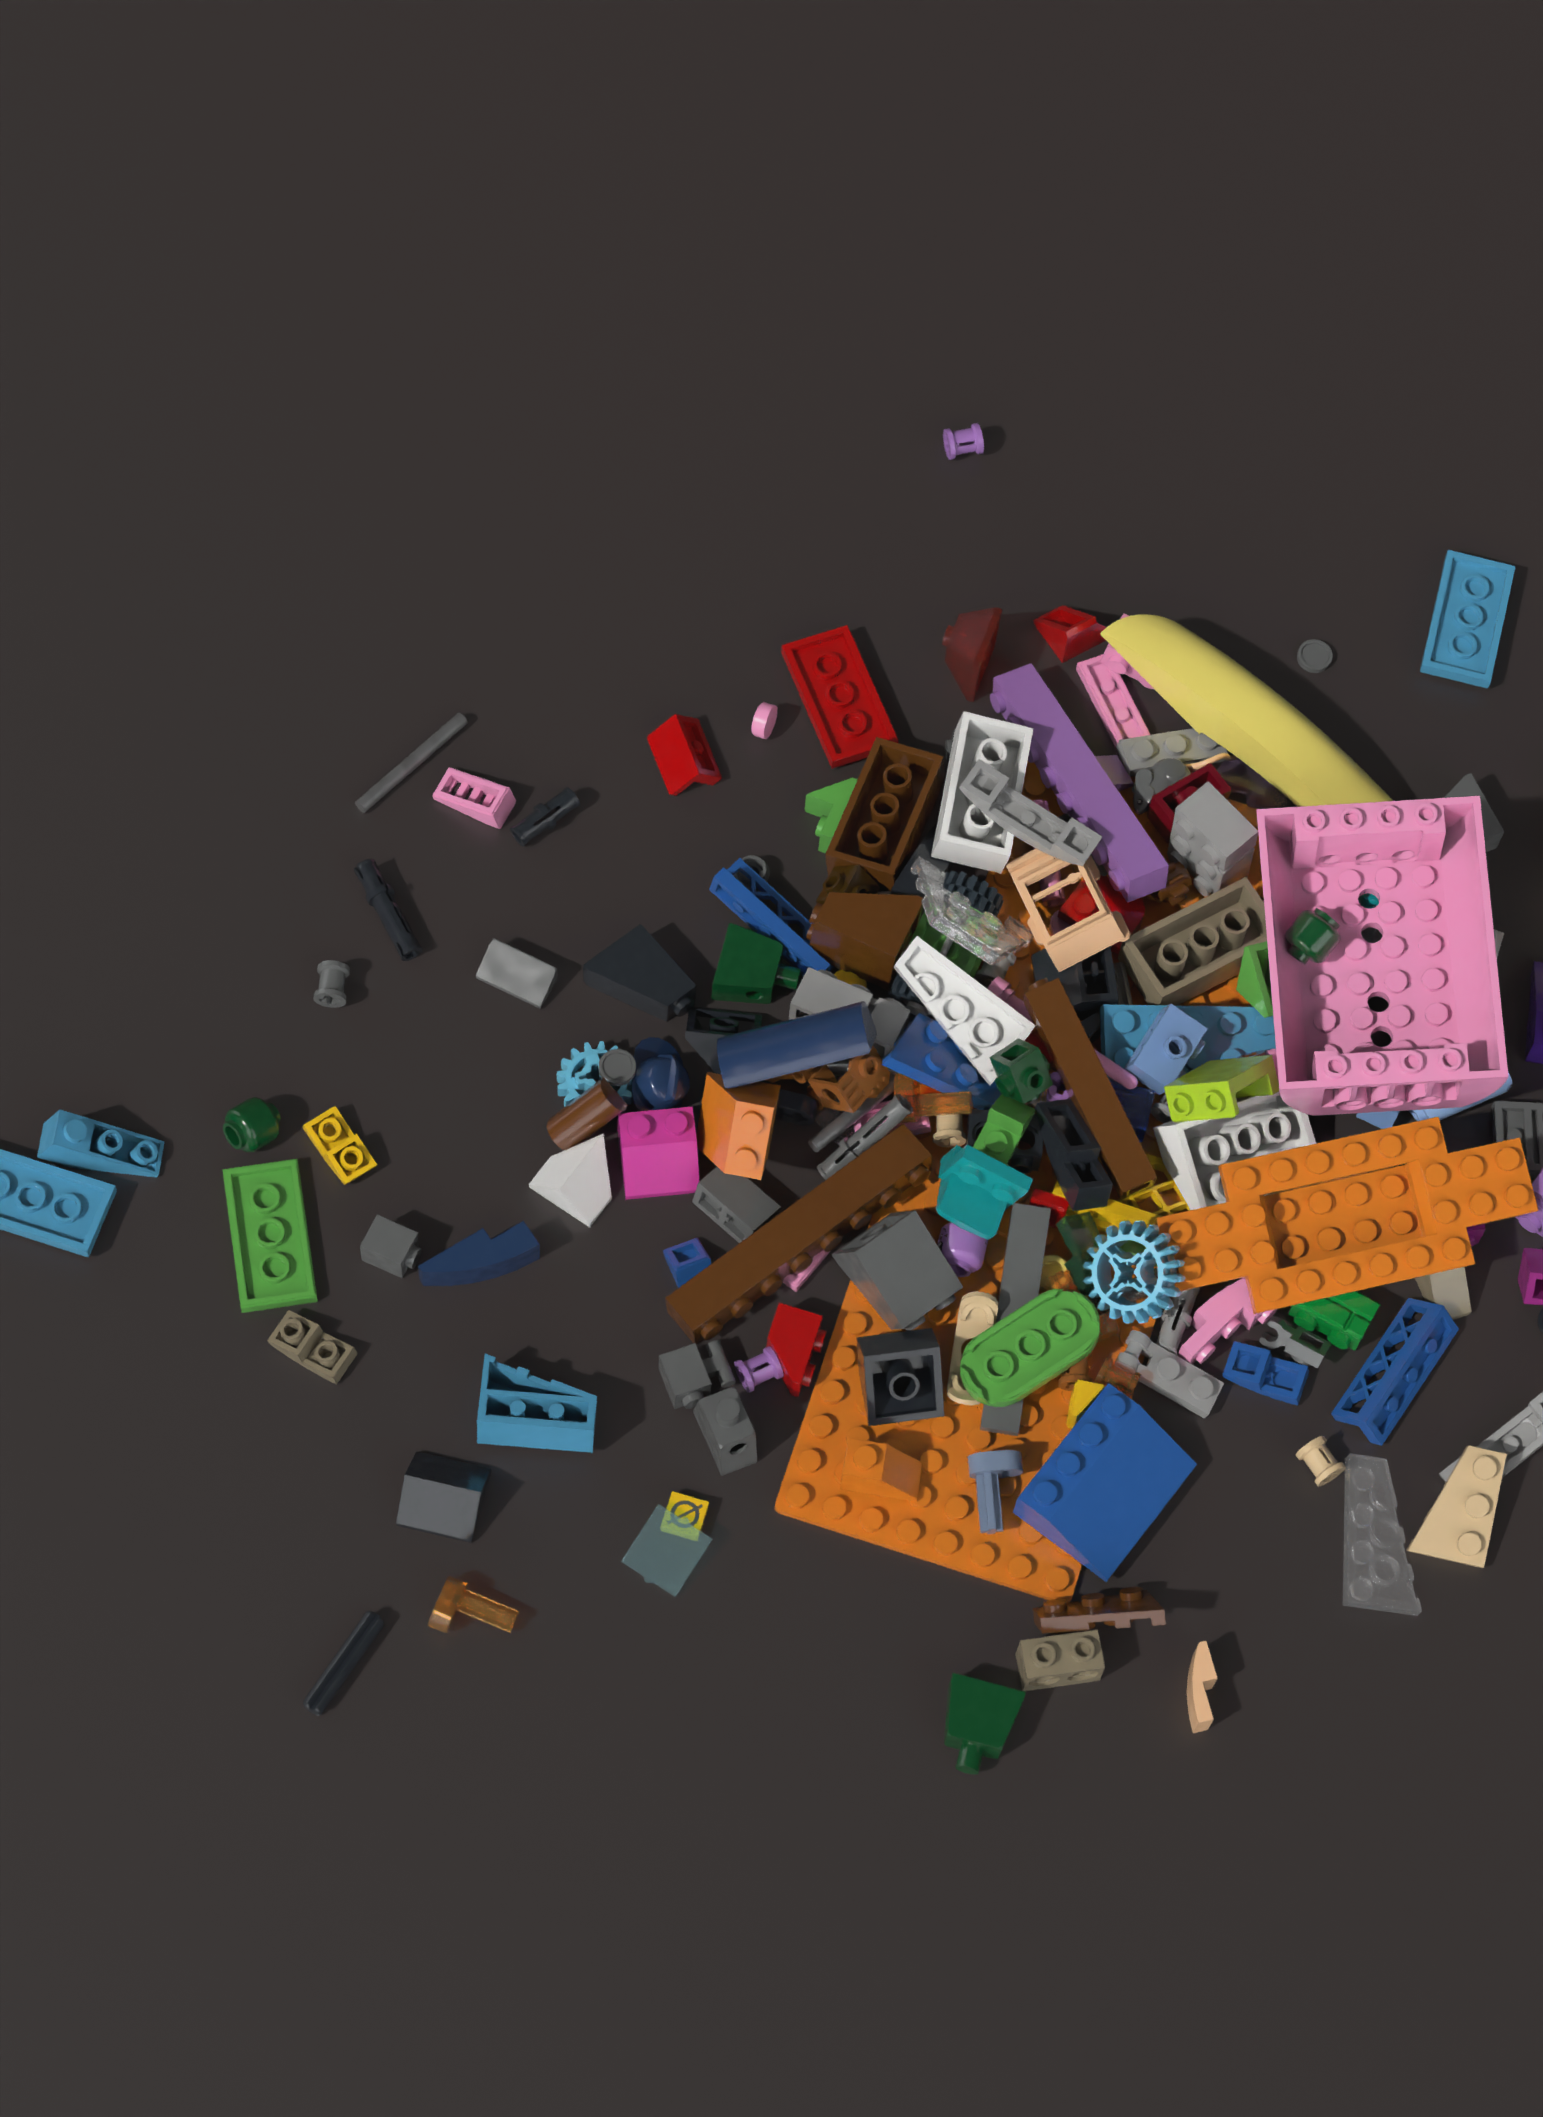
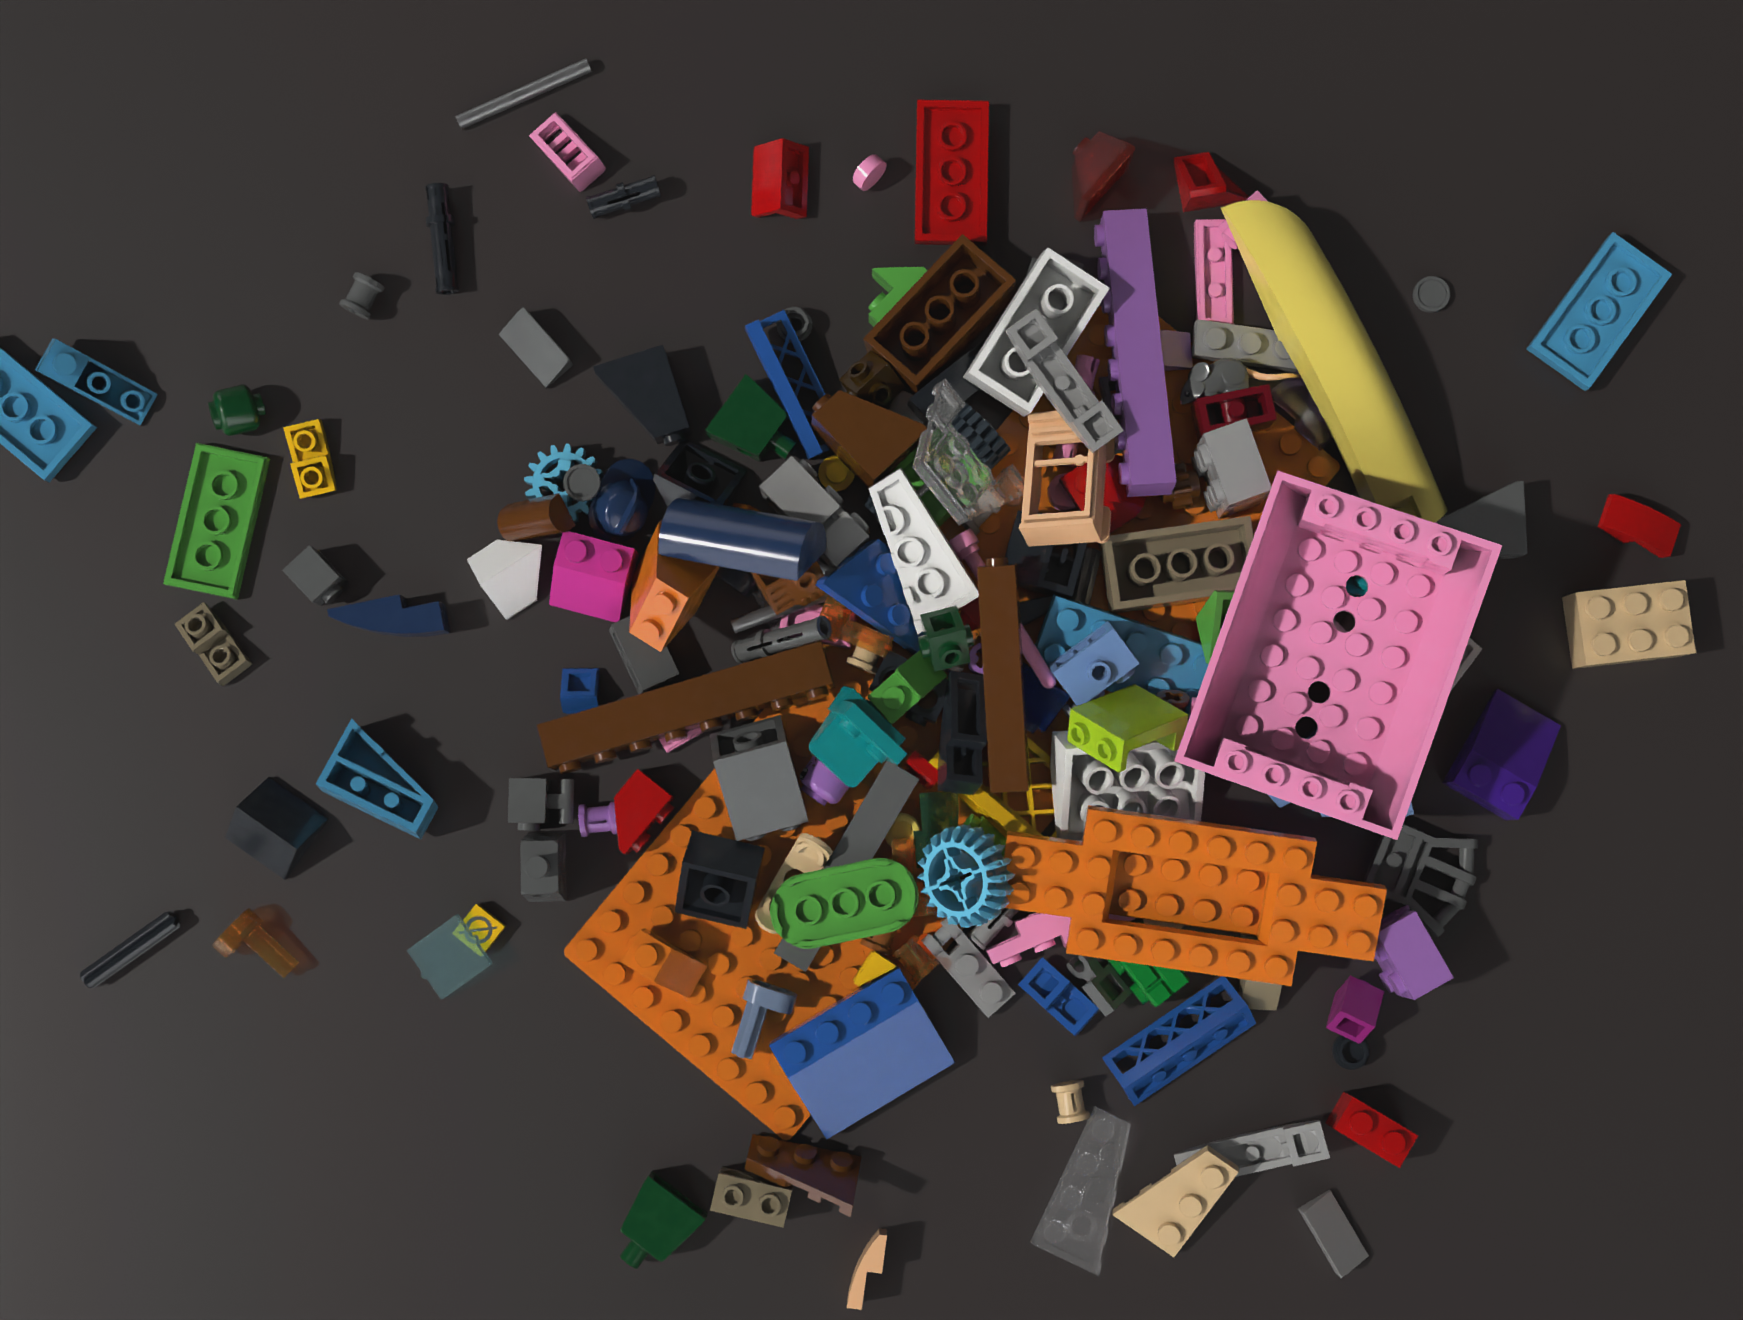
camera: 25 degrees right, 20 degrees up
dark green head [1285,908,1341,965] -> none

